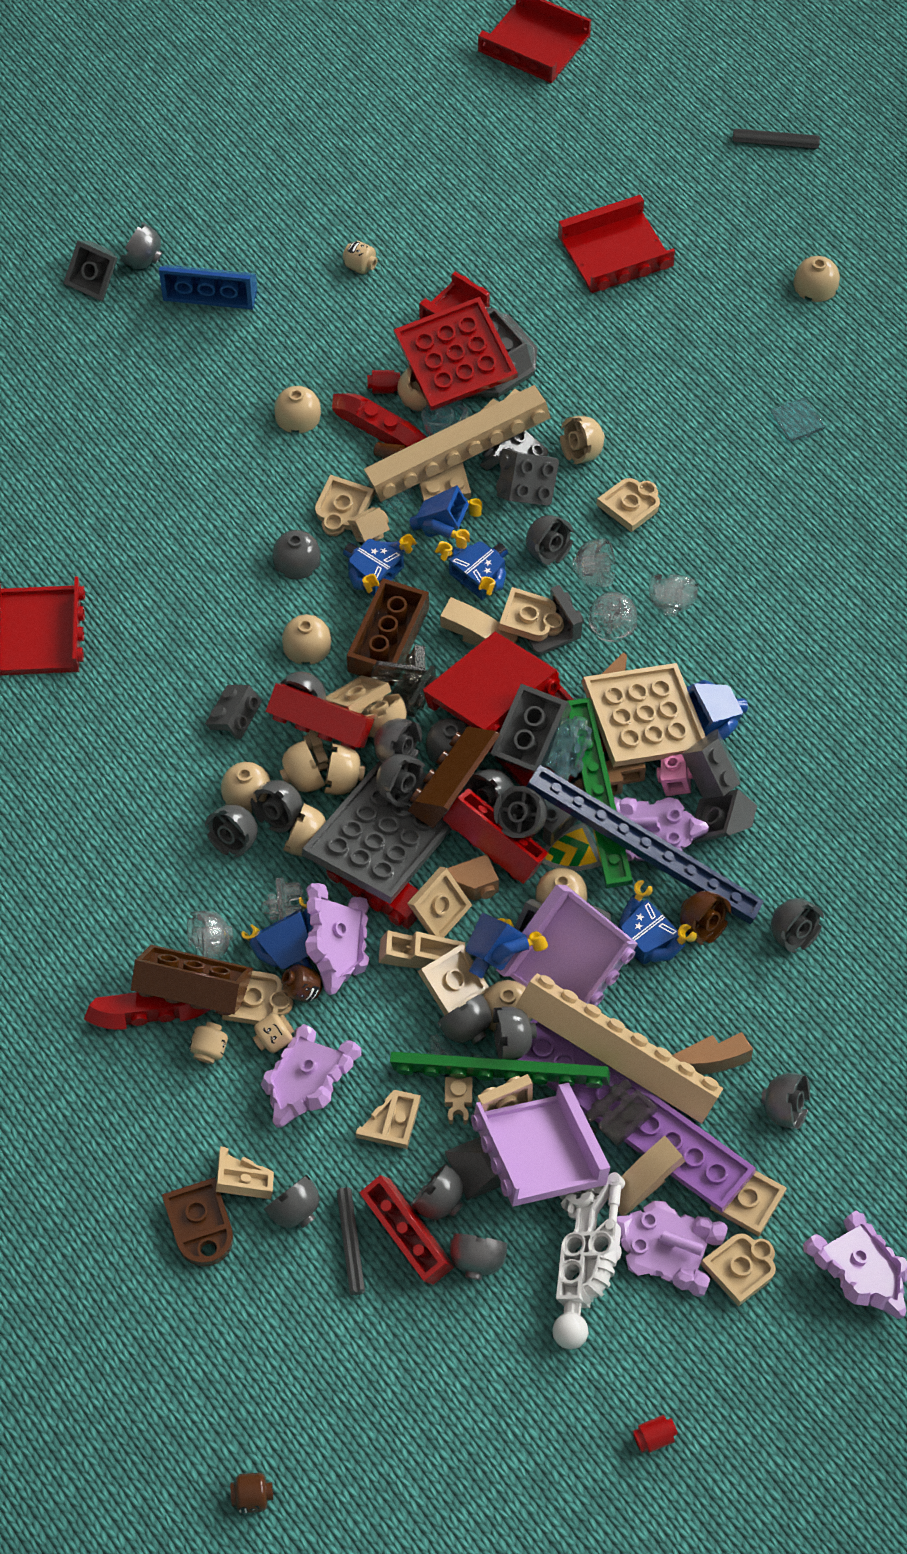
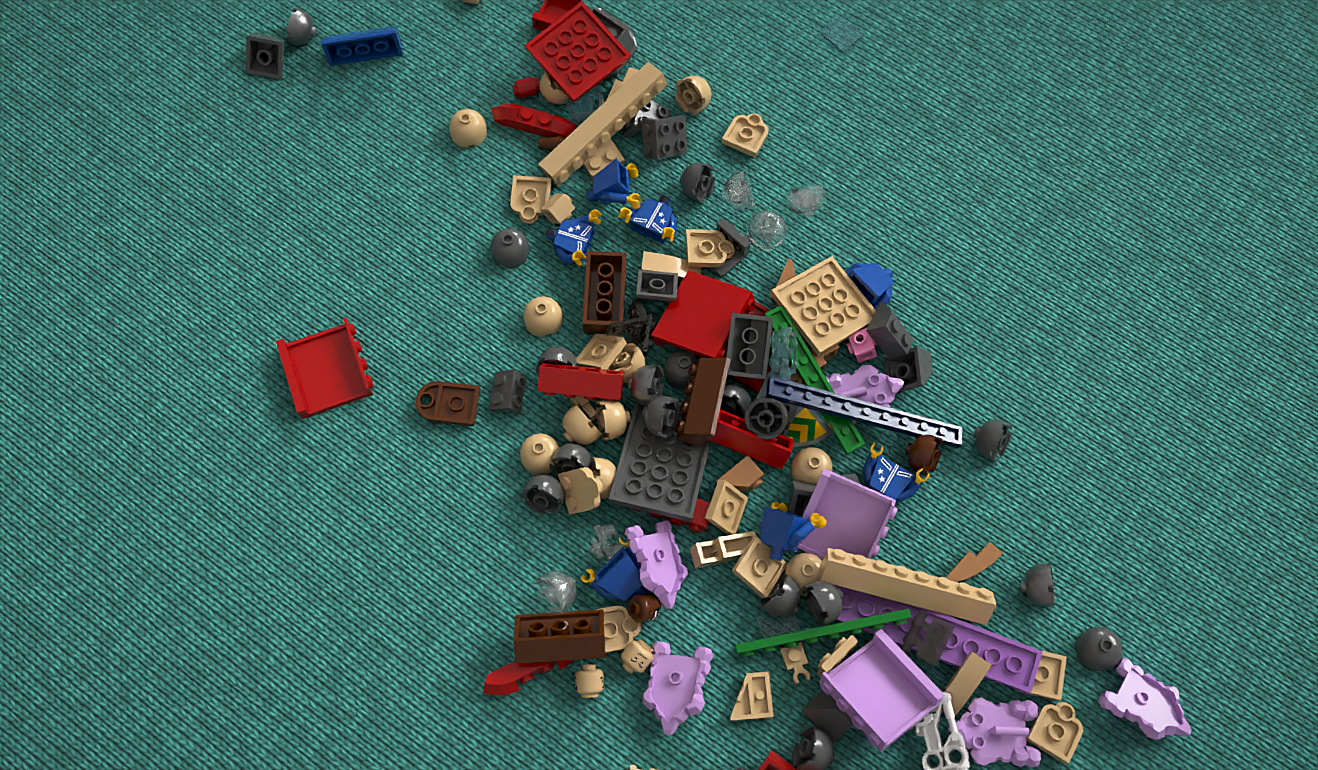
camera: 20 degrees left, 10 degrees up
none -> reddish brown plate [416,381,481,427]
none -> tan plate [558,467,603,515]
none -> dark grey slope [636,269,678,302]
none -> dark grey cylinder [1075,627,1123,672]

